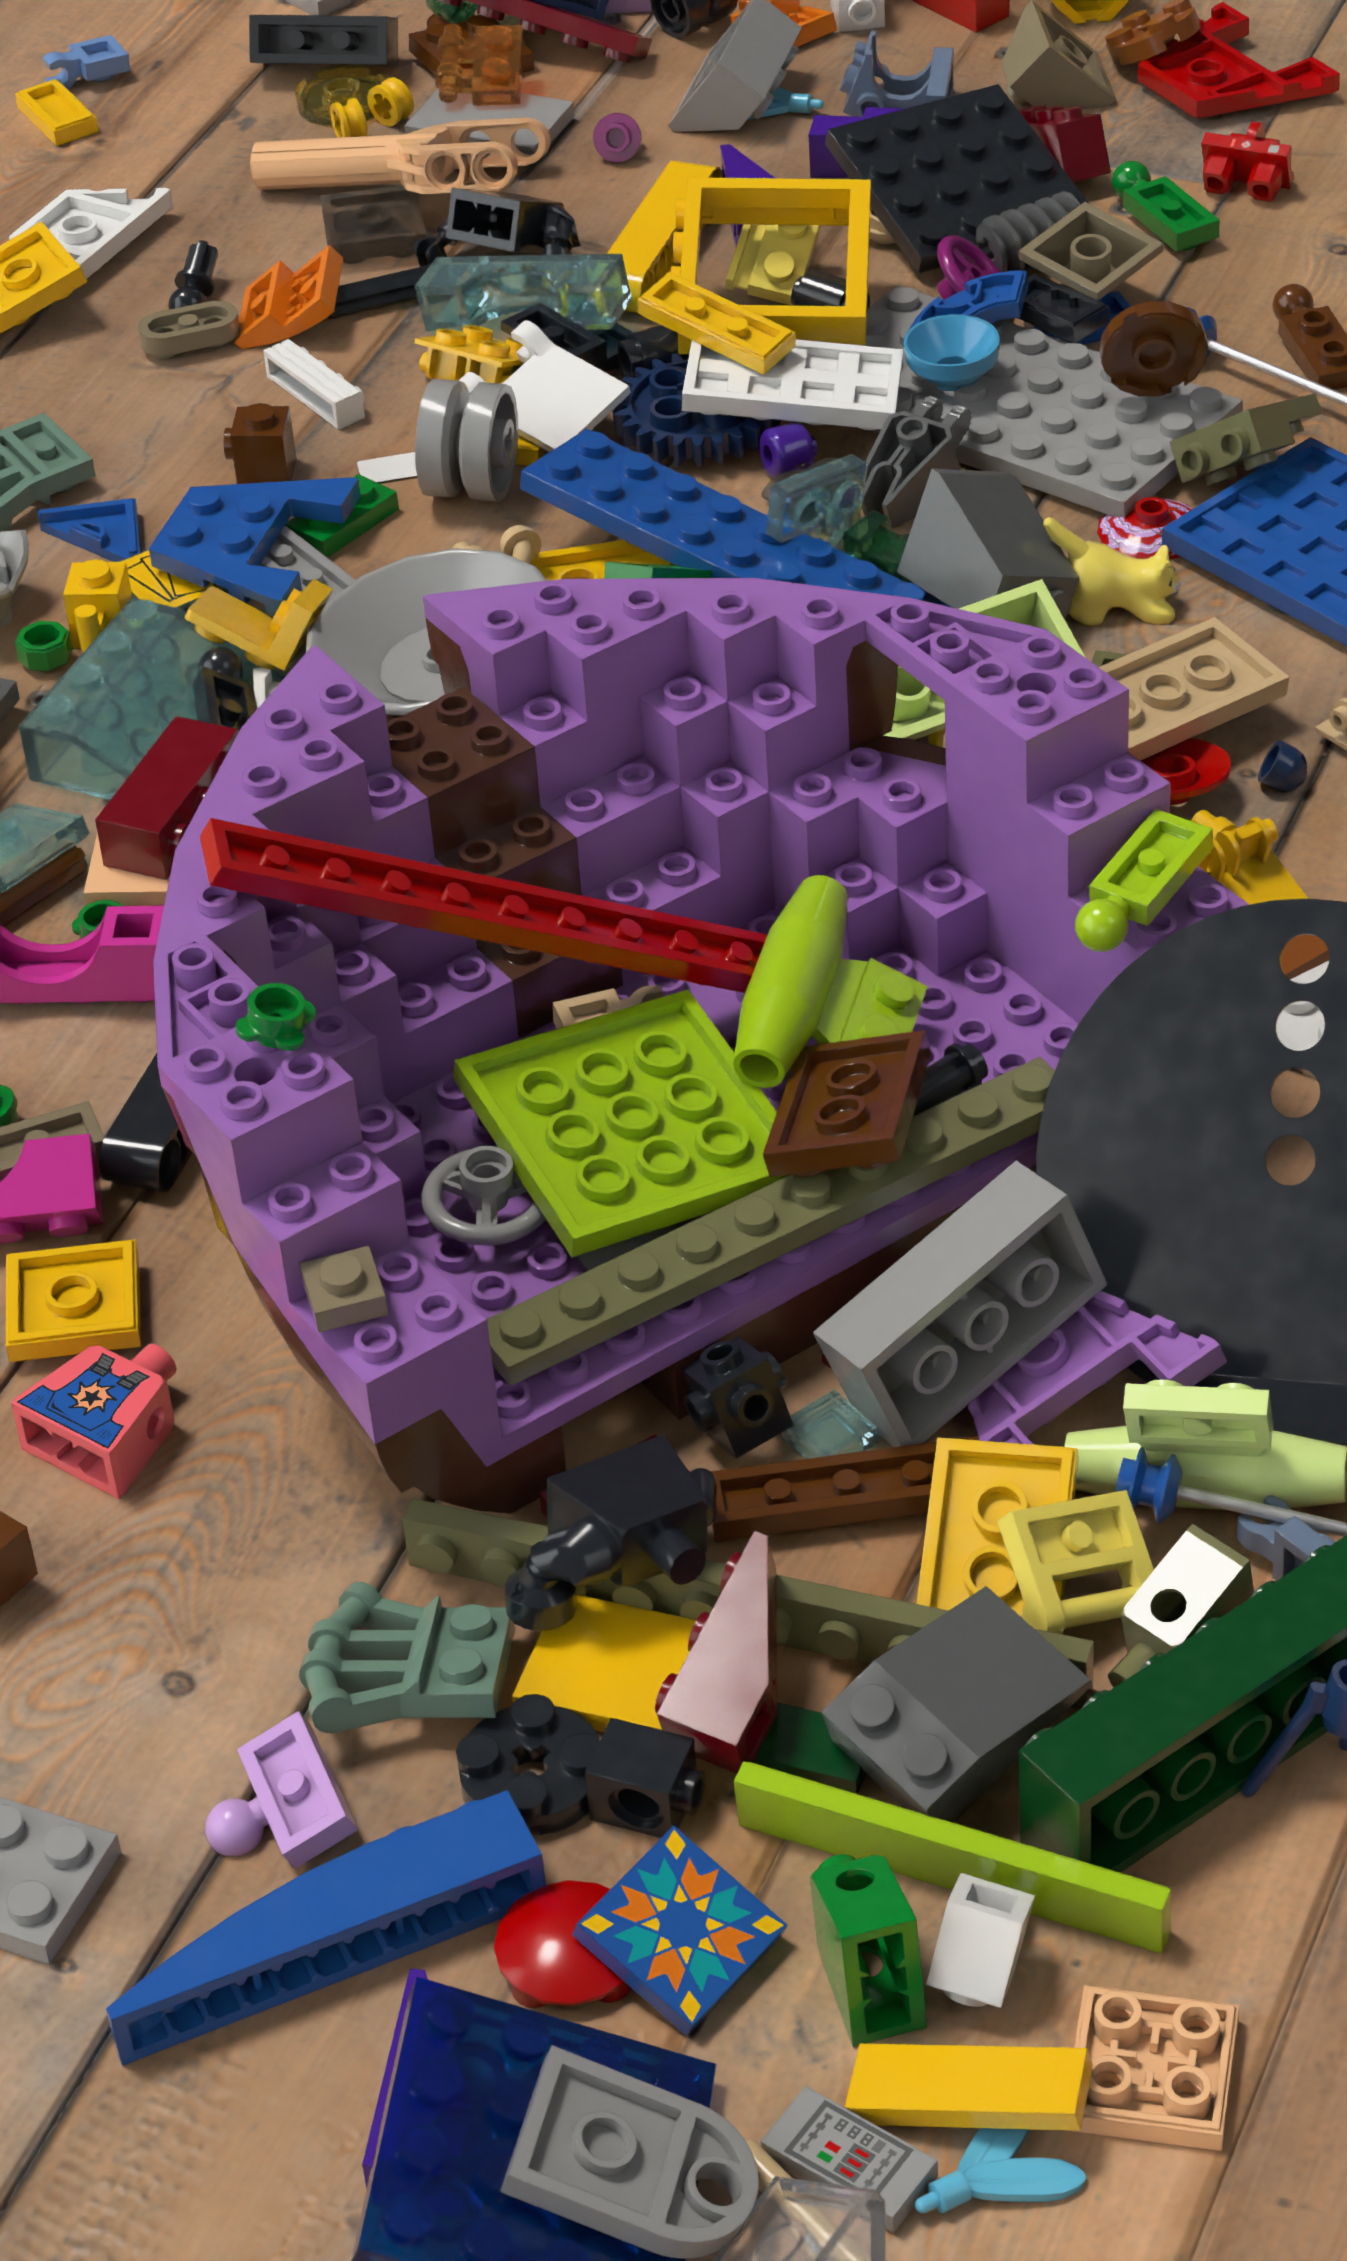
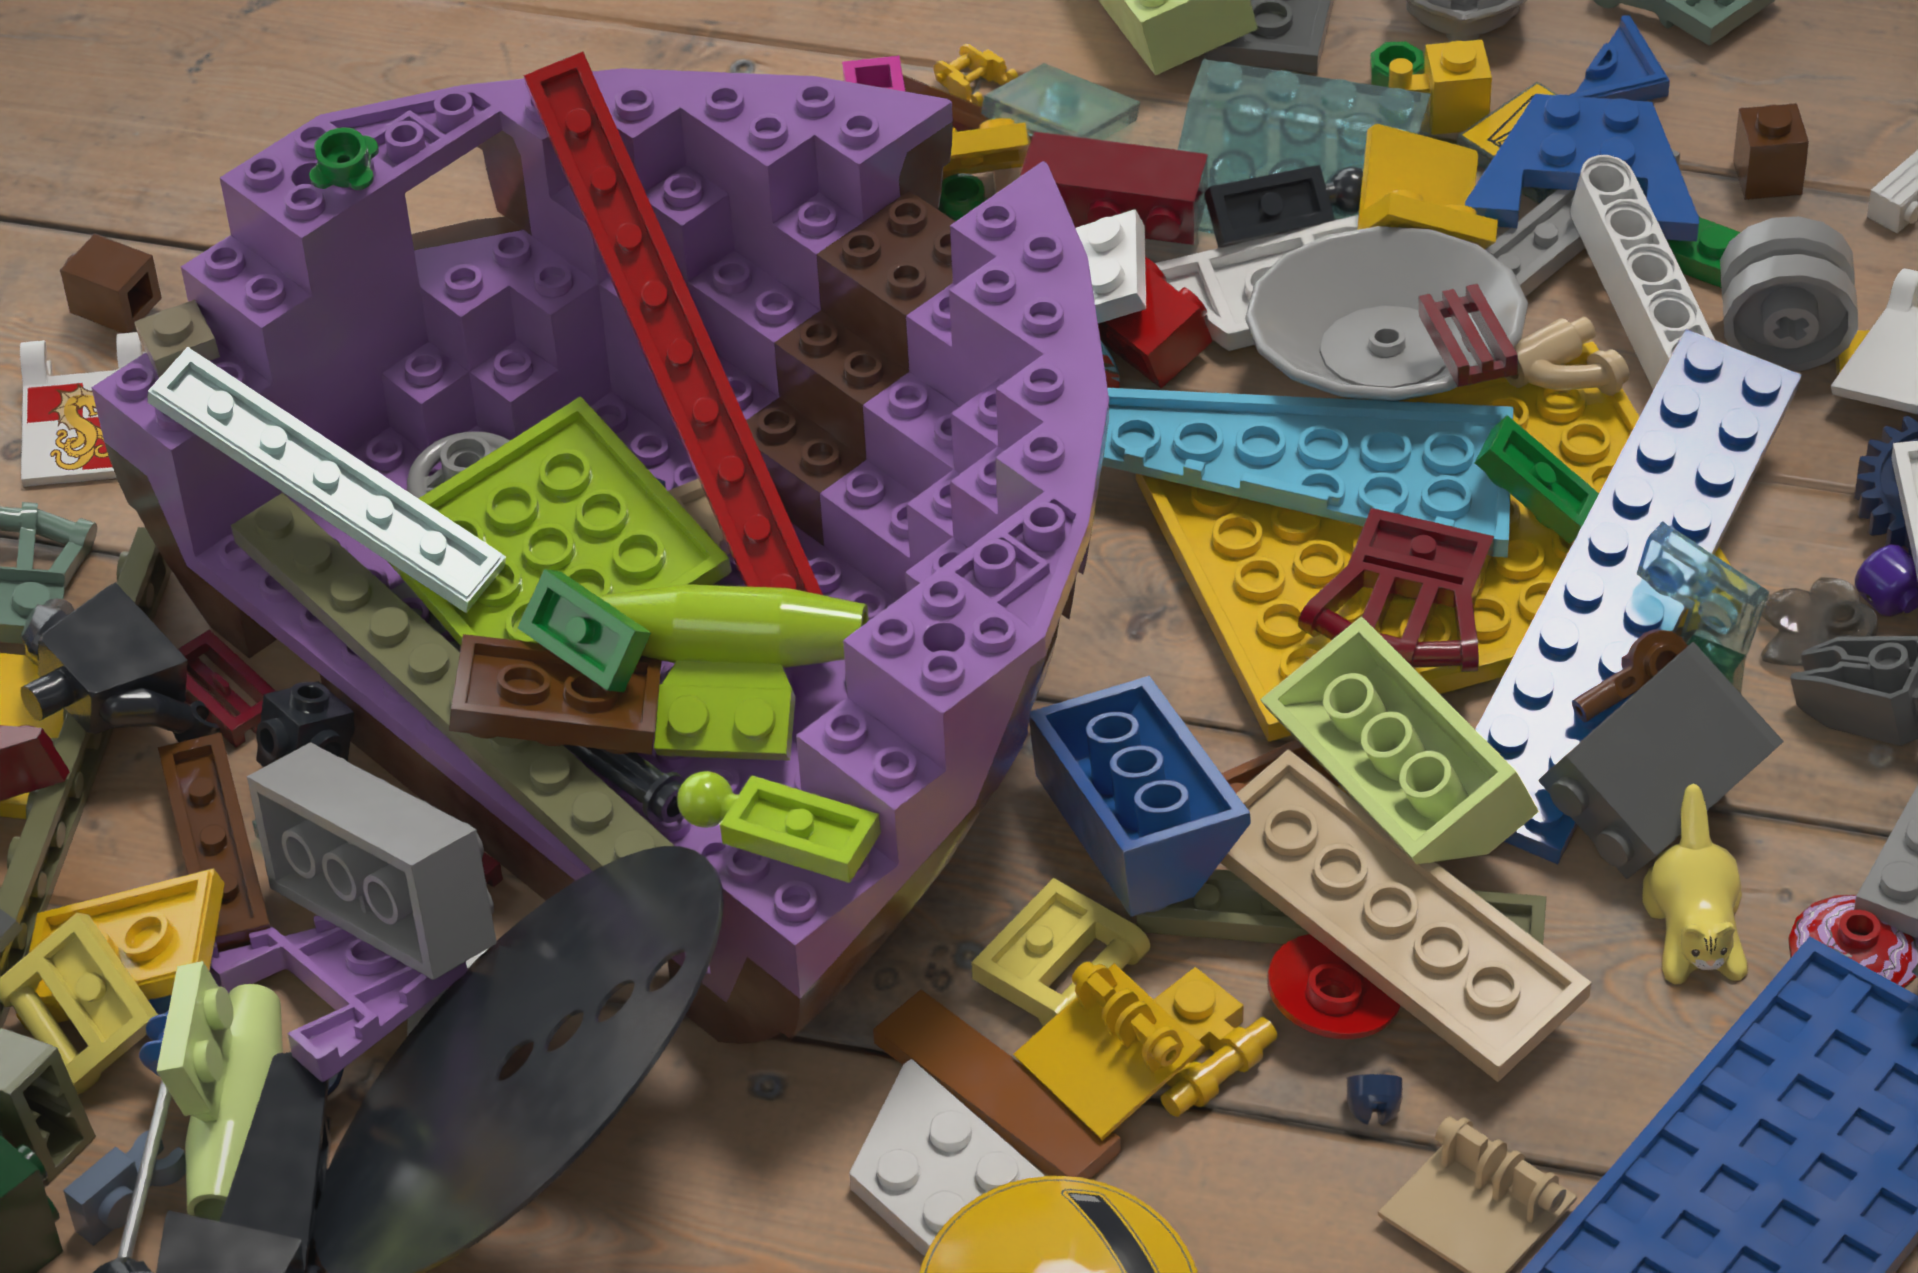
camera: 80 degrees right, 5 degrees up
none -> flag [20,332,145,487]
none -> light aqua tile [148,347,506,613]
none -> green plate [518,569,651,692]
none -> yellow plate [942,118,1030,180]
none -> dark red tile [1418,284,1518,387]
none -> white beam [1570,155,1715,390]
none -> reddish brown plate [1571,629,1688,722]

